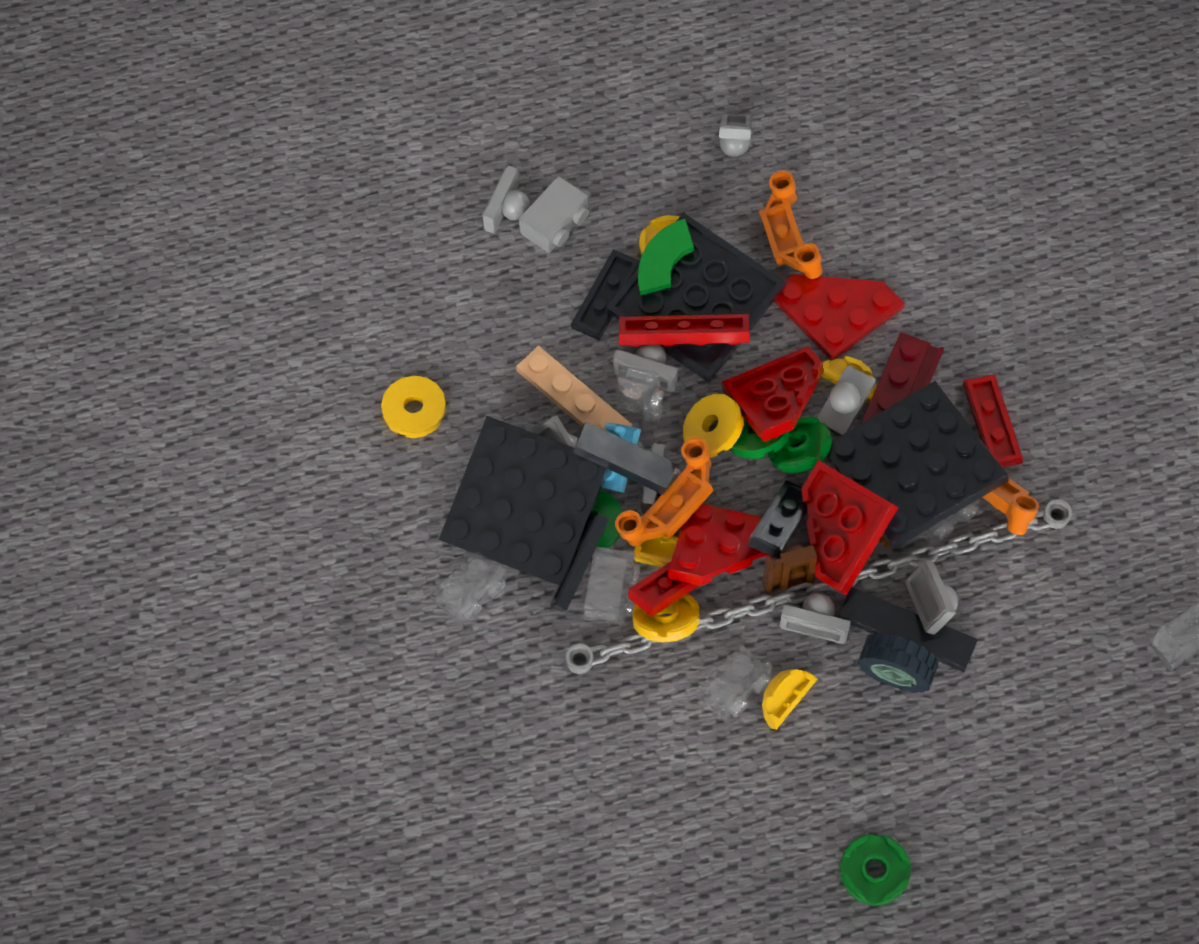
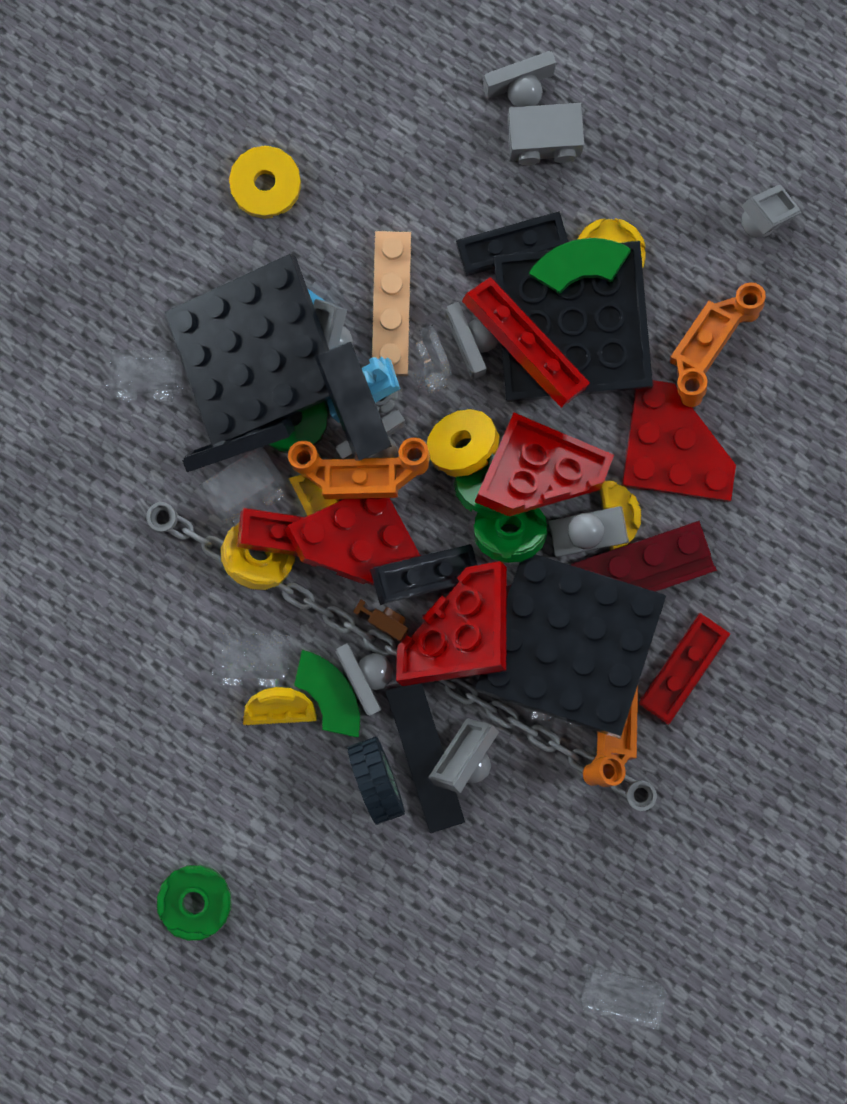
camera: 45 degrees right, 20 degrees up
none -> green tile [294,650,360,738]

